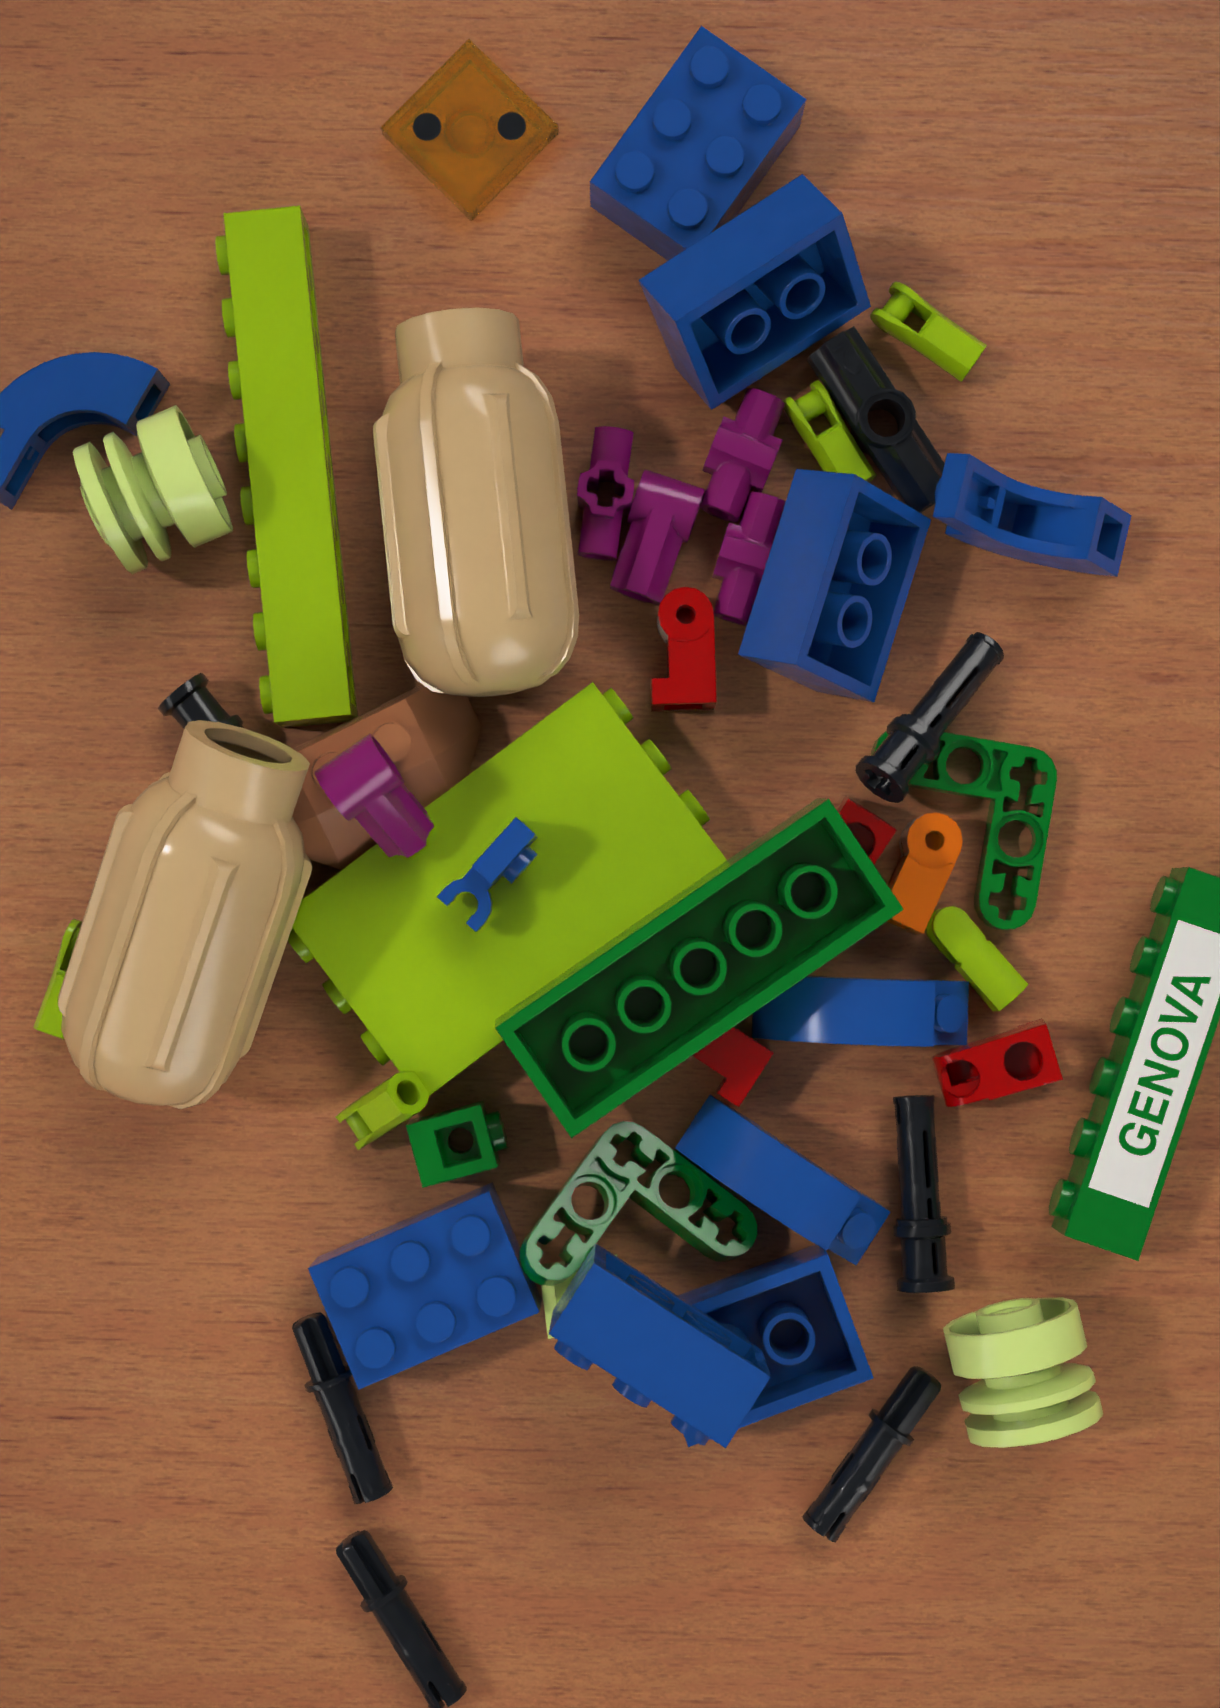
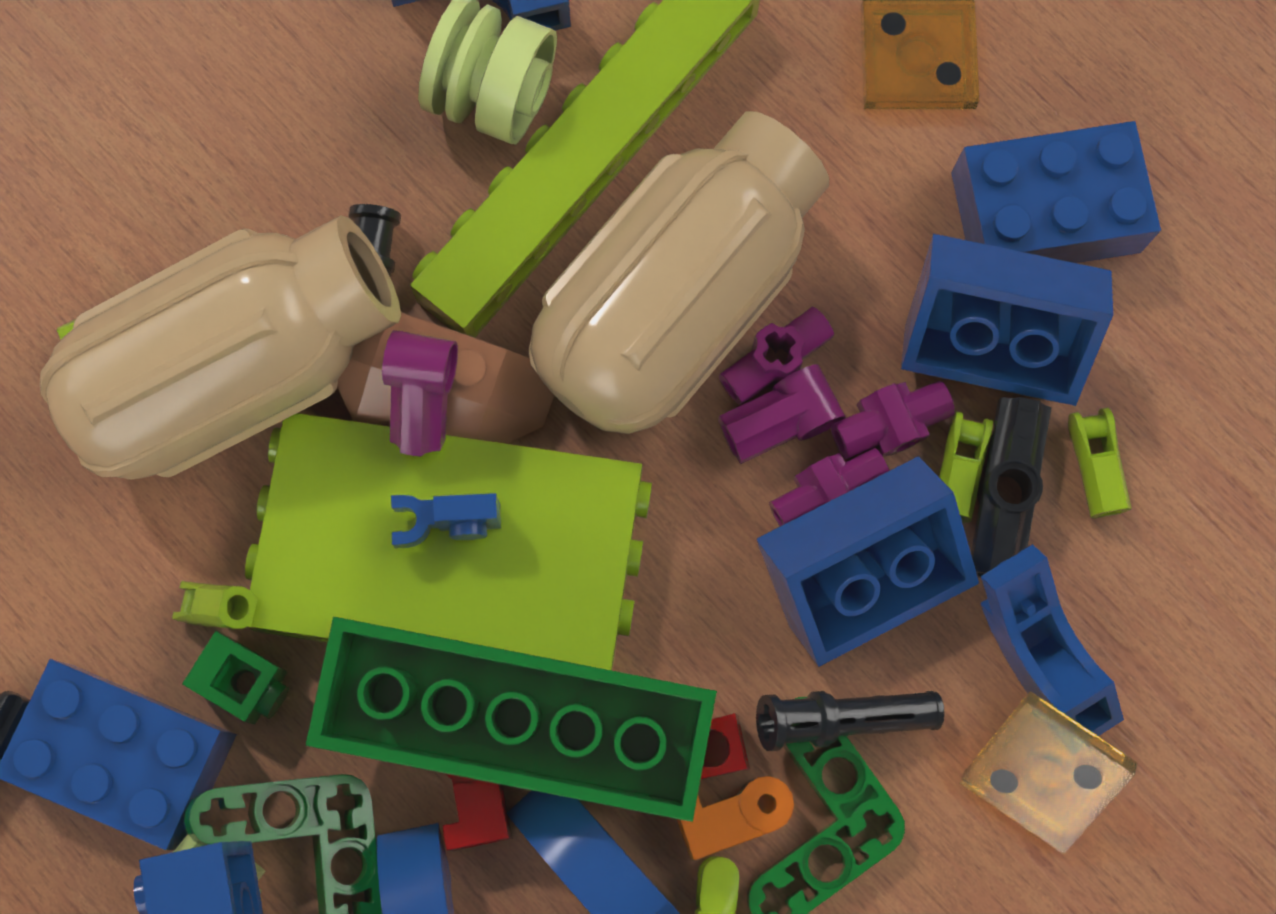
camera: 45 degrees right, 10 degrees down
red leg [651,587,717,712] -> none
none -> clear yellow tile [959,691,1138,854]

